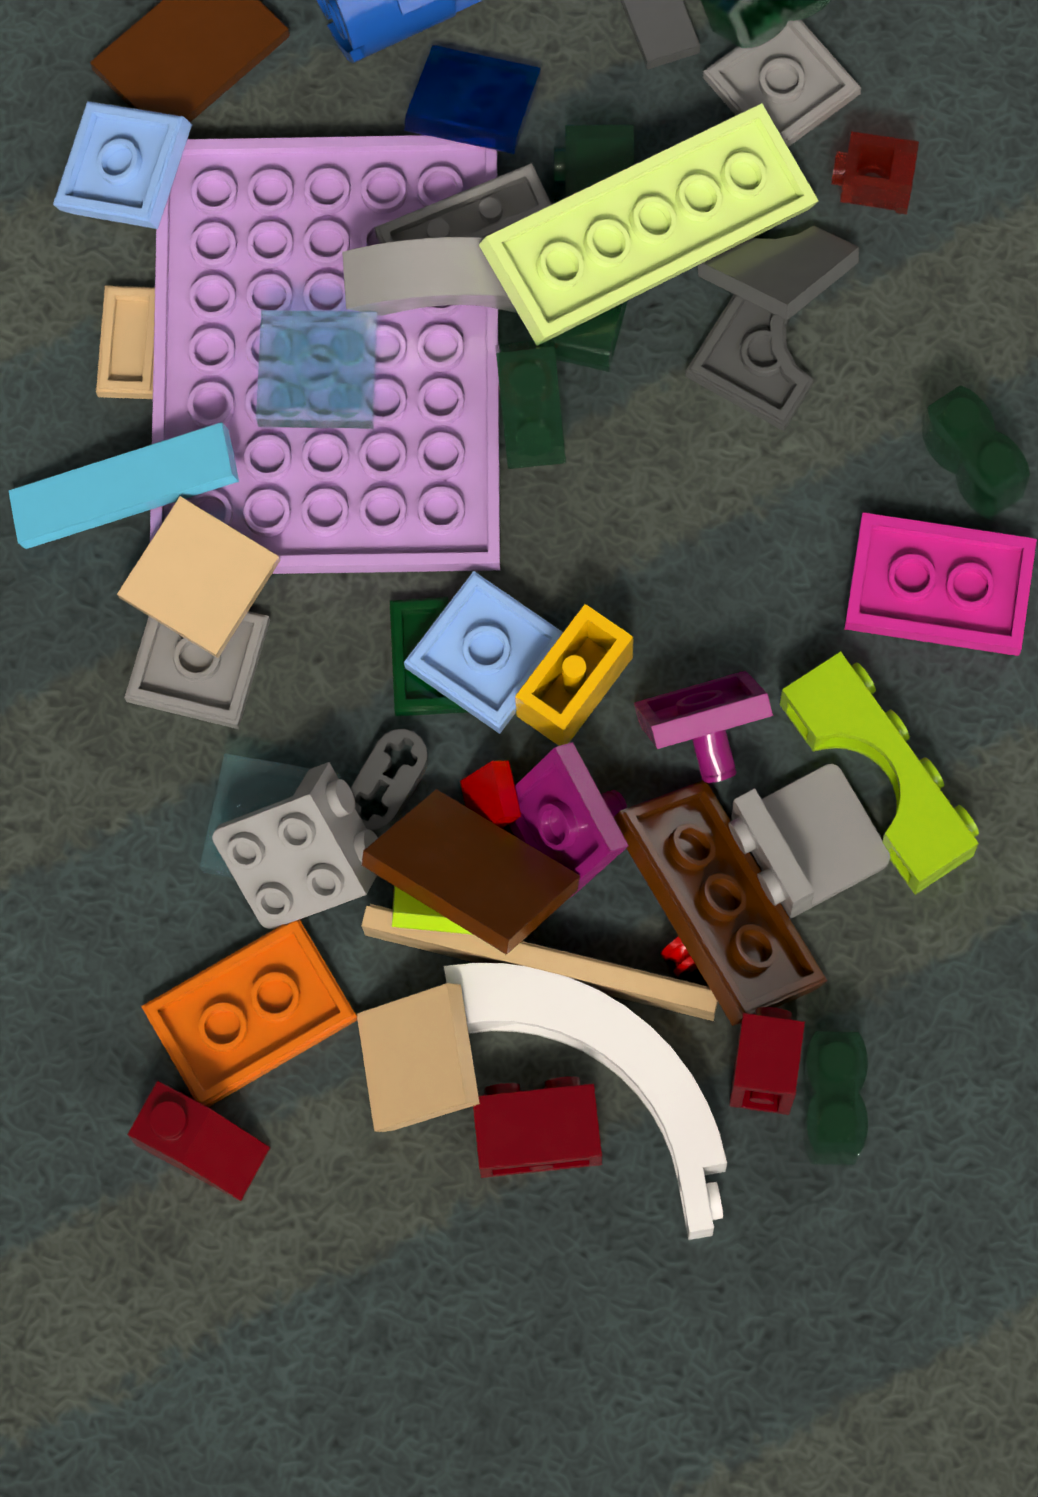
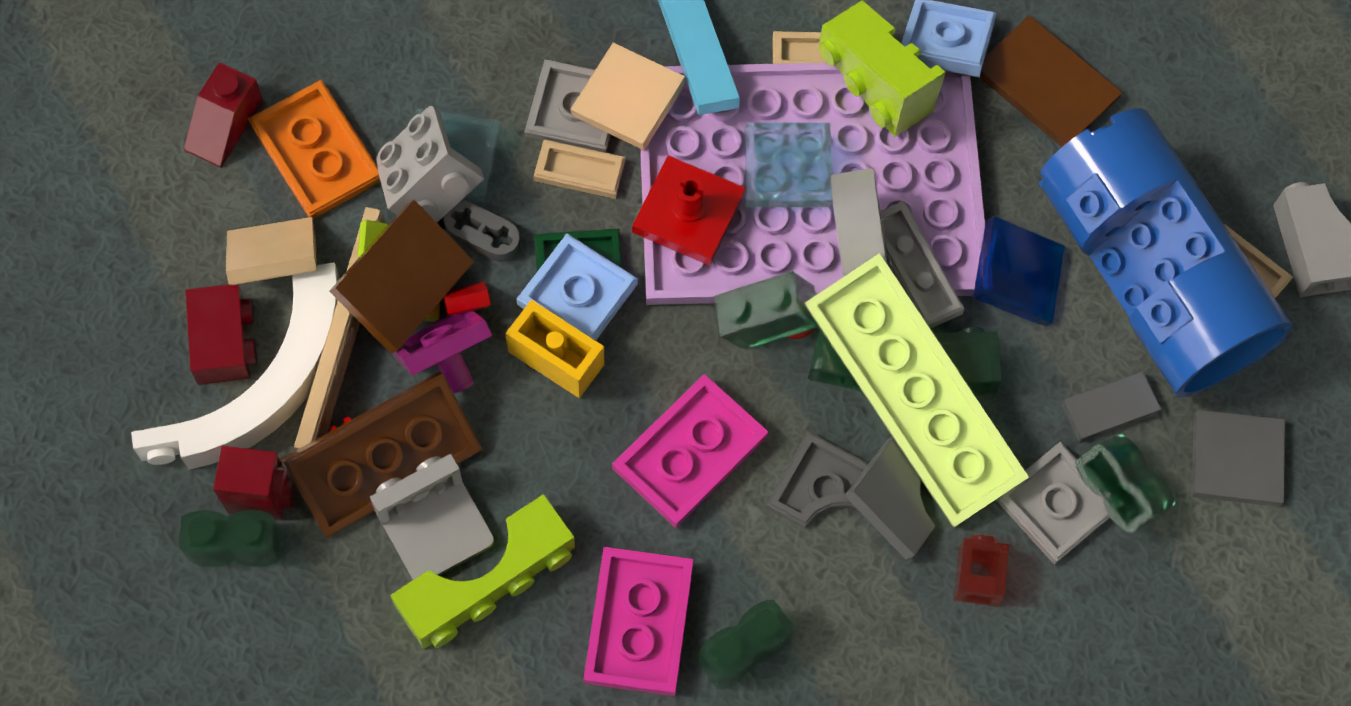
camera: 80 degrees right, 5 degrees down
magenta tile [634,670,773,783] -> none
none -> tan tile [533,140,626,199]
none -> dark pink plate [612,374,769,528]
none -> red tile [632,155,746,266]
none -> lime wedge [819,0,946,137]

